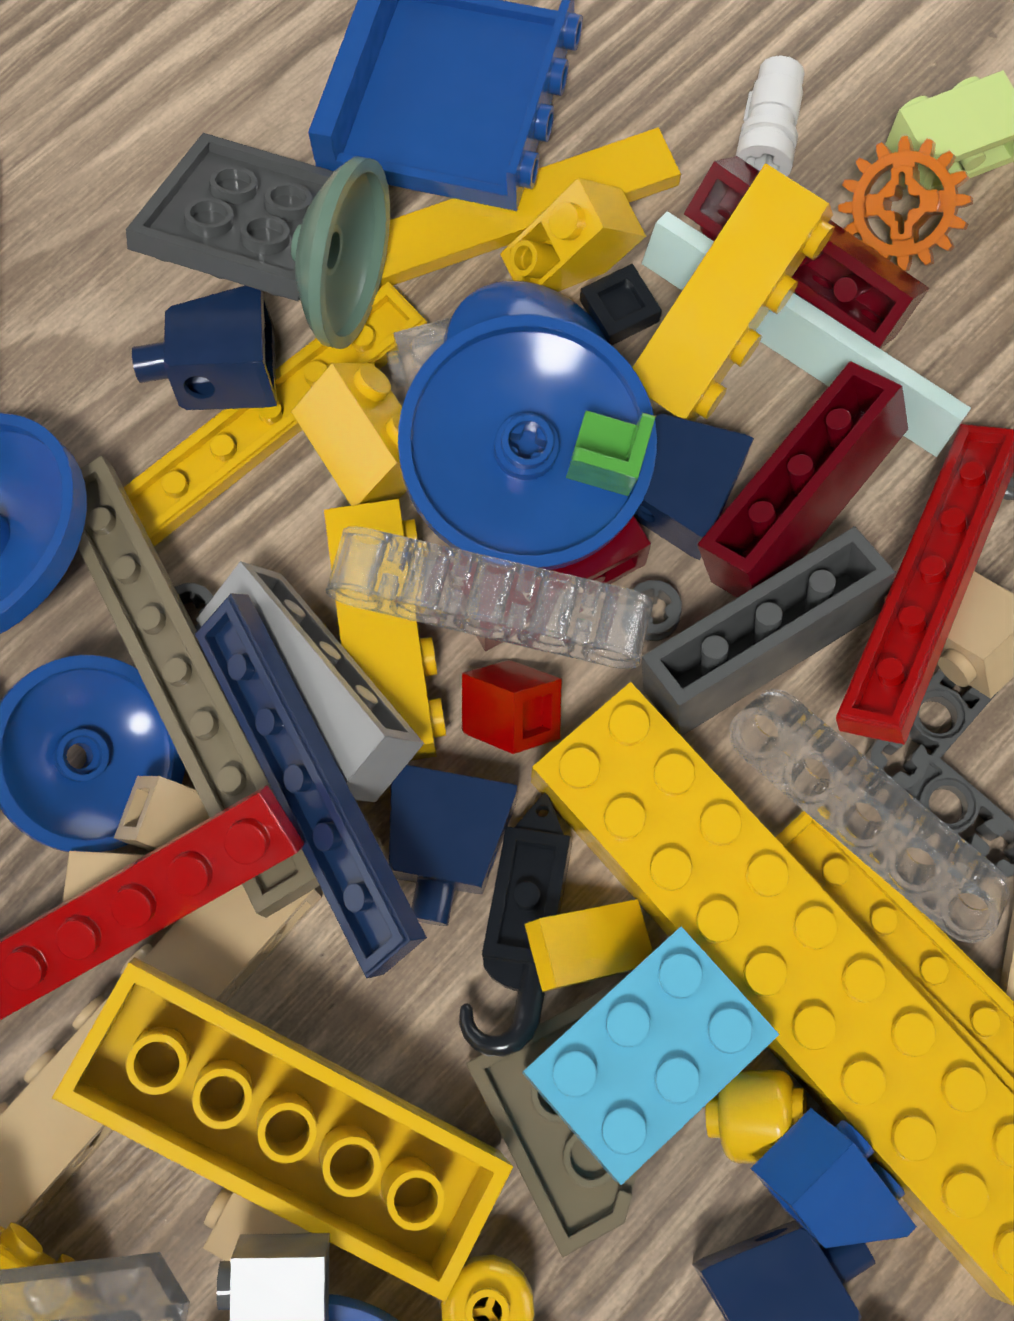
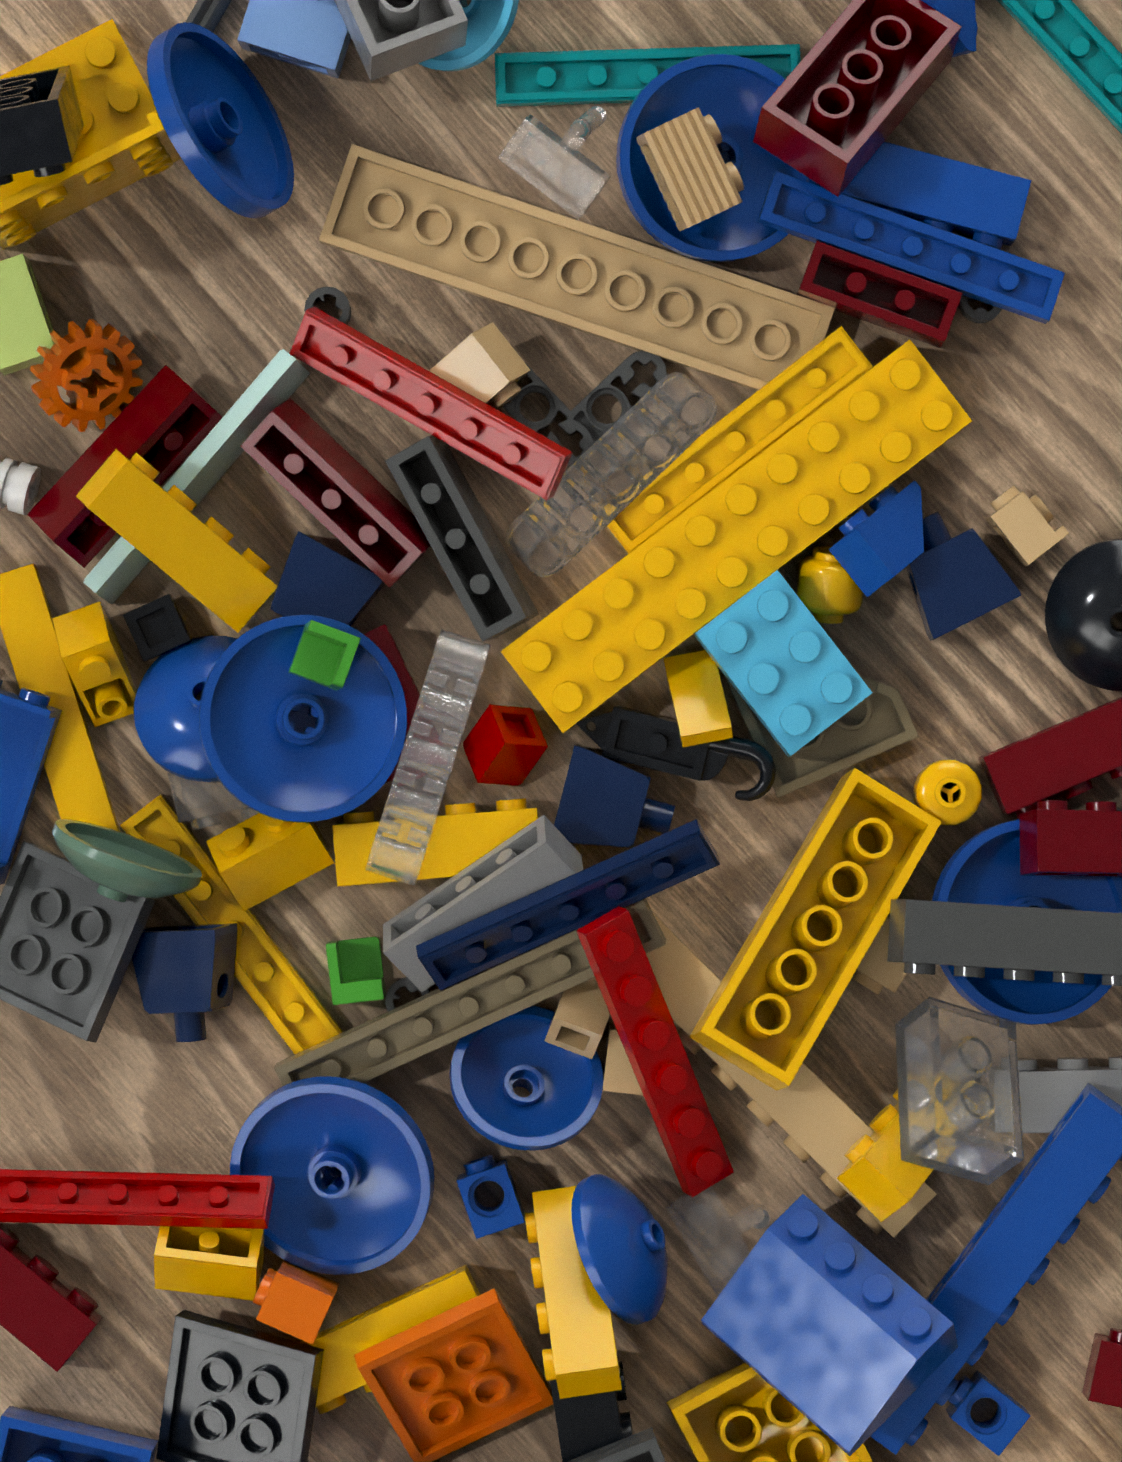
camera: 90 degrees left, 15 degrees up
dark grey bush [625,580,682,641] -> none
none -> bright green panel [326,936,386,1005]

